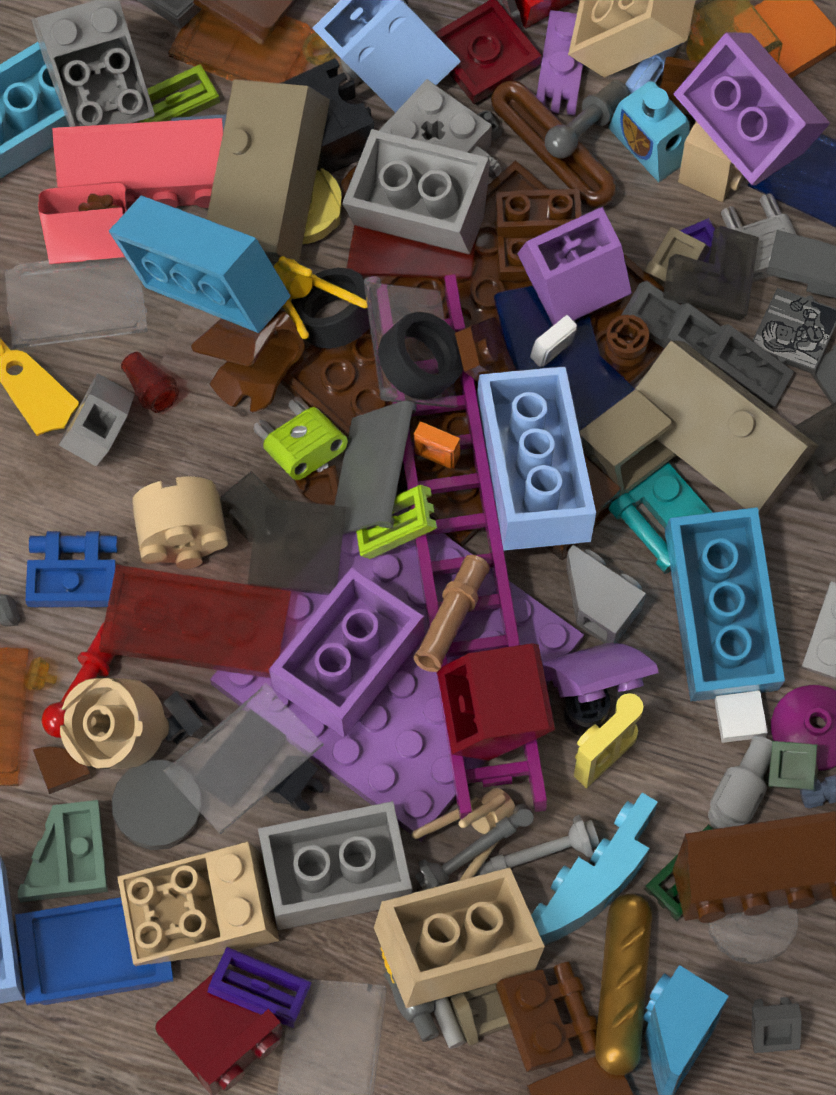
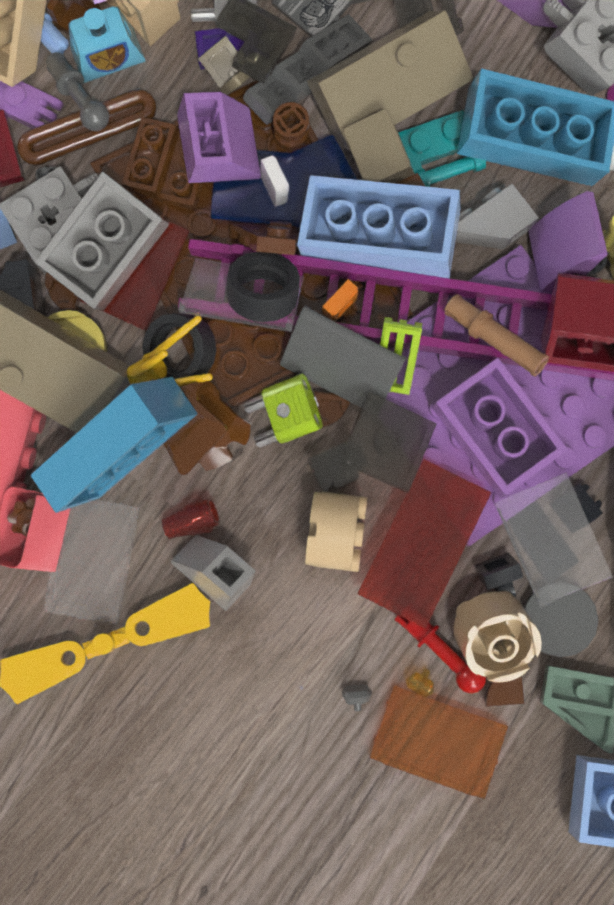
camera: 70 degrees left, 15 degrees up
blue plate [25,531,118,607] -> none

